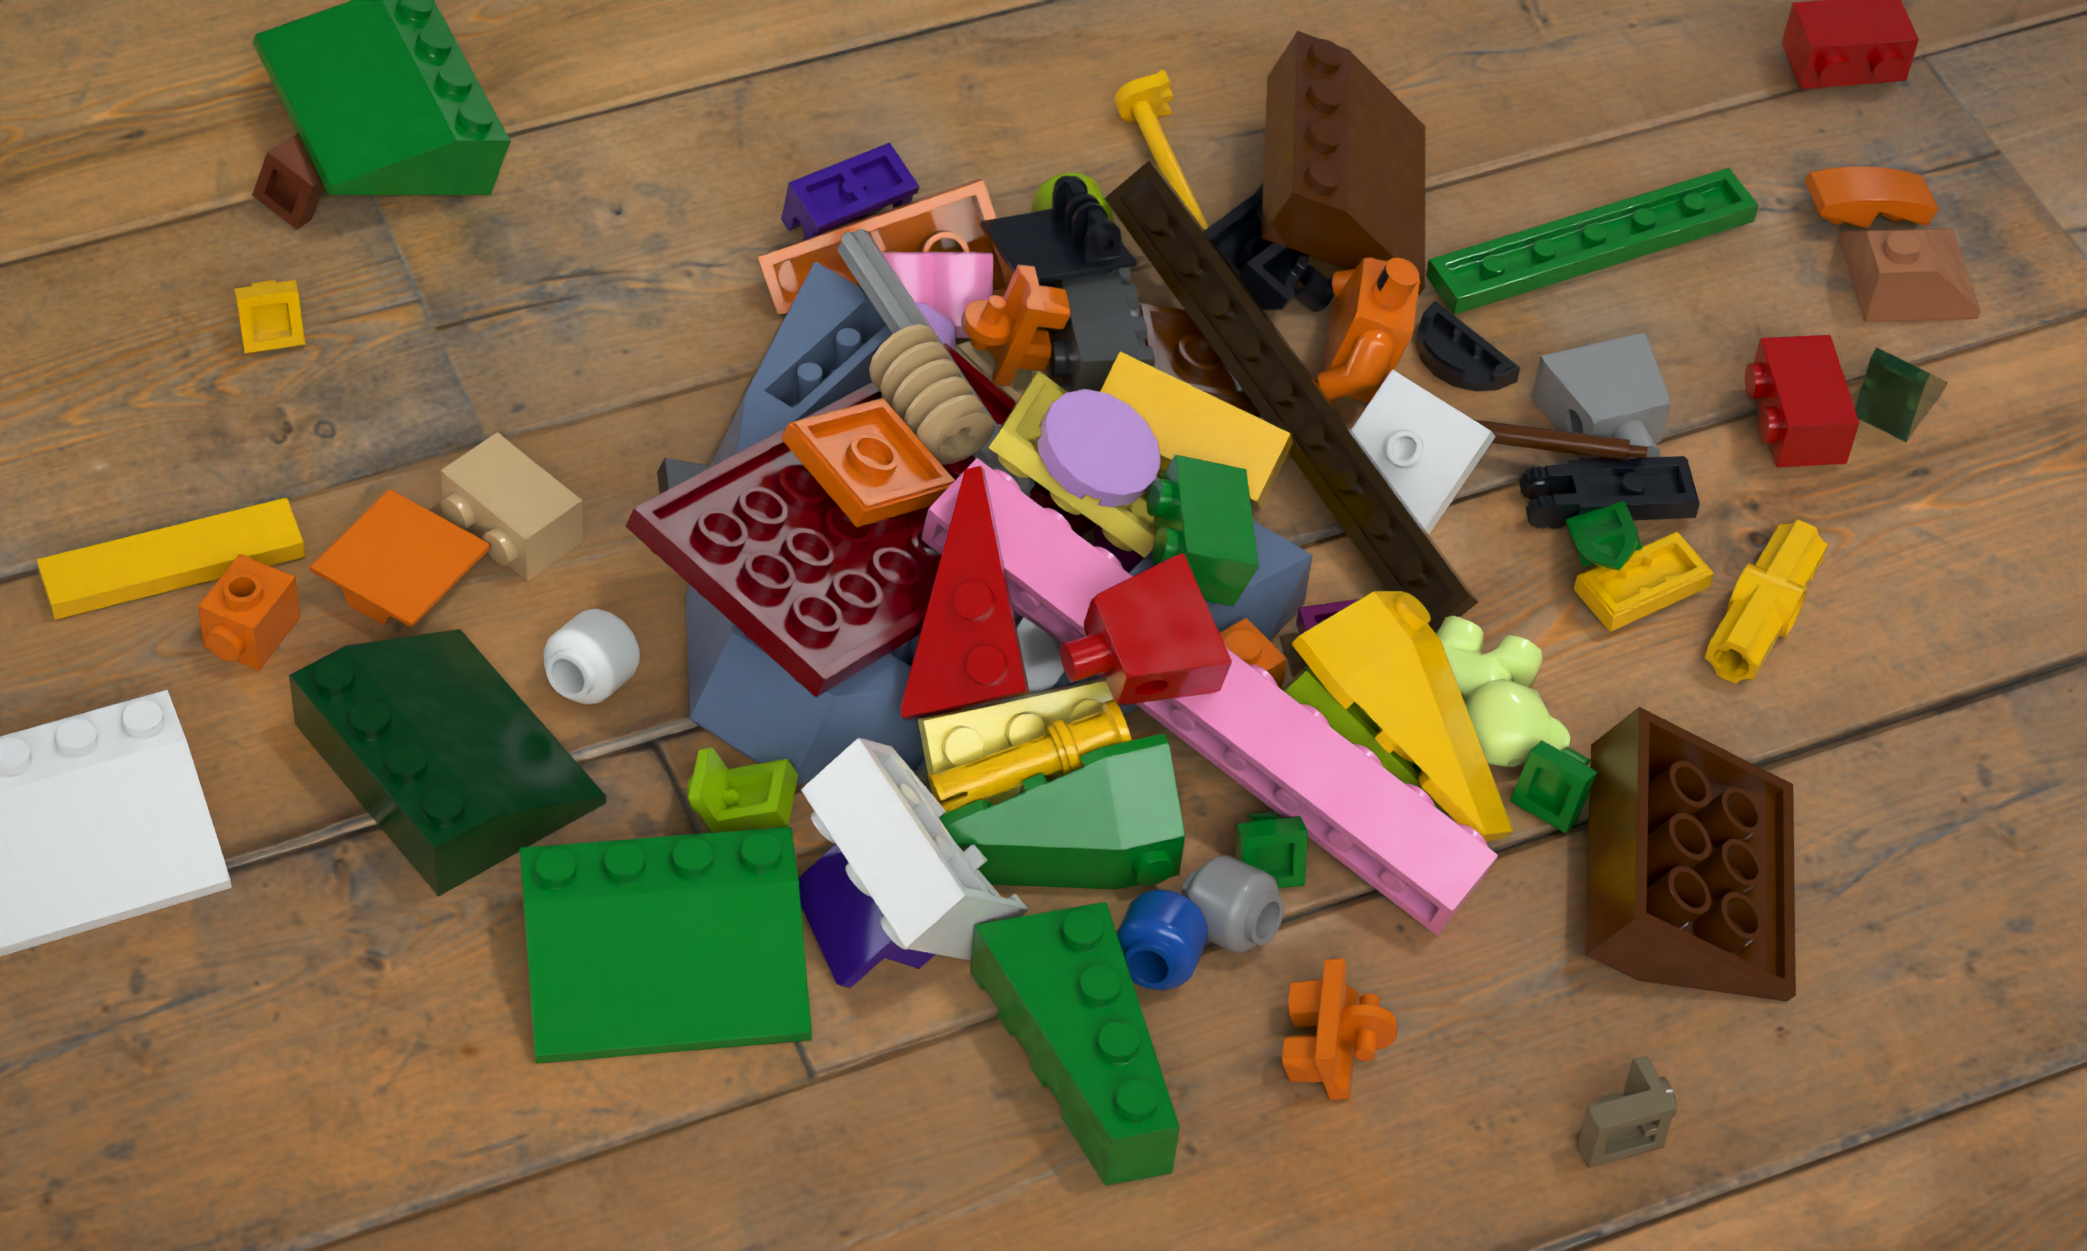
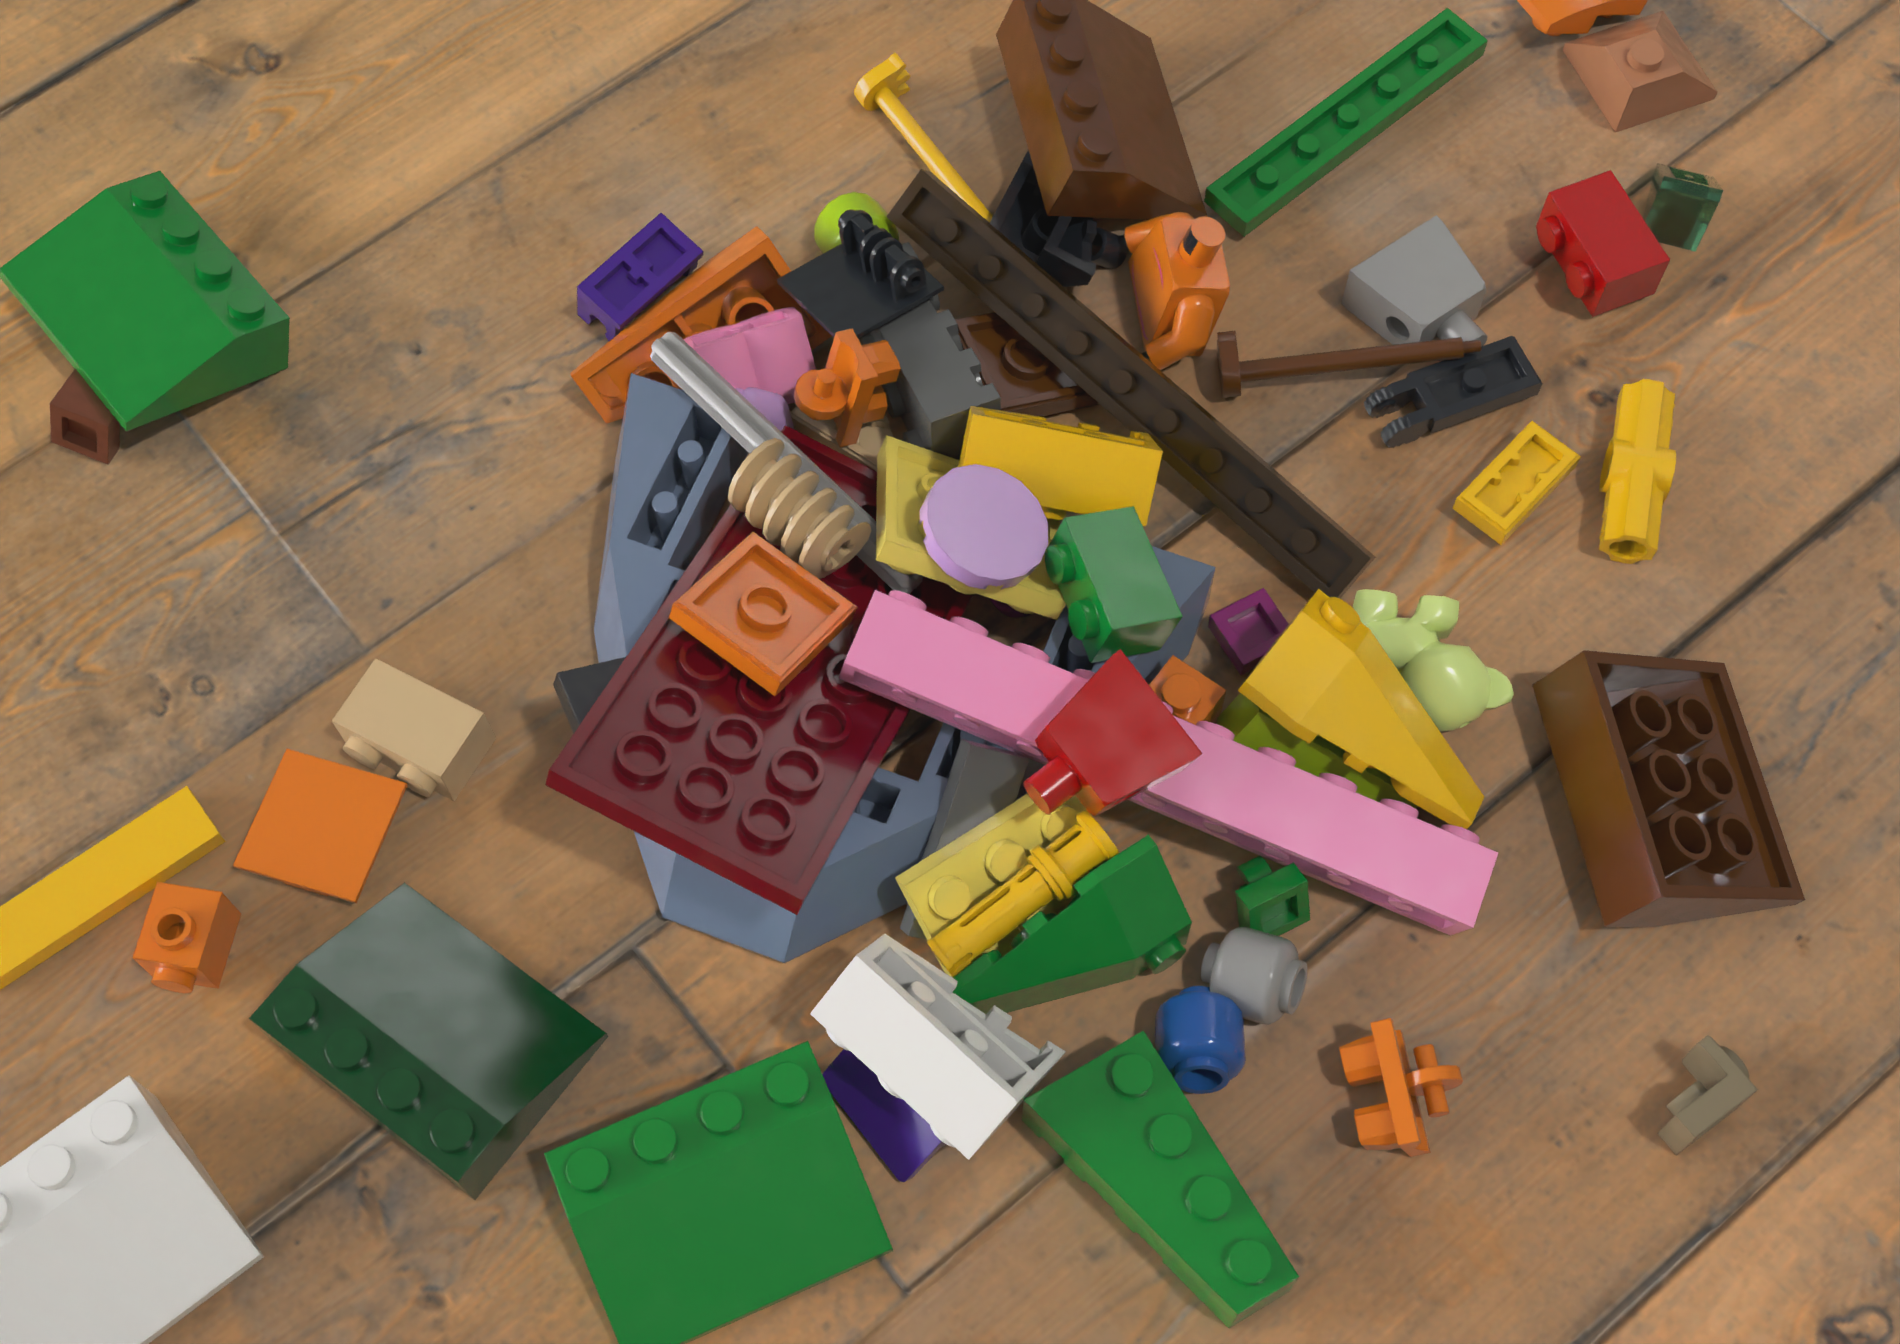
camera: 10 degrees left, 15 degrees up
yellow tile [234,280,306,353] -> none
white head [543,608,640,705] -> none
lime bracket [687,748,799,833] -> none
red wing [900,466,1030,721] -> none
white plate [1351,369,1496,535] -> none
black tile [1416,301,1520,391] -> none
green tile [1510,740,1598,833] -> none
green plate [1565,501,1642,570] -> none

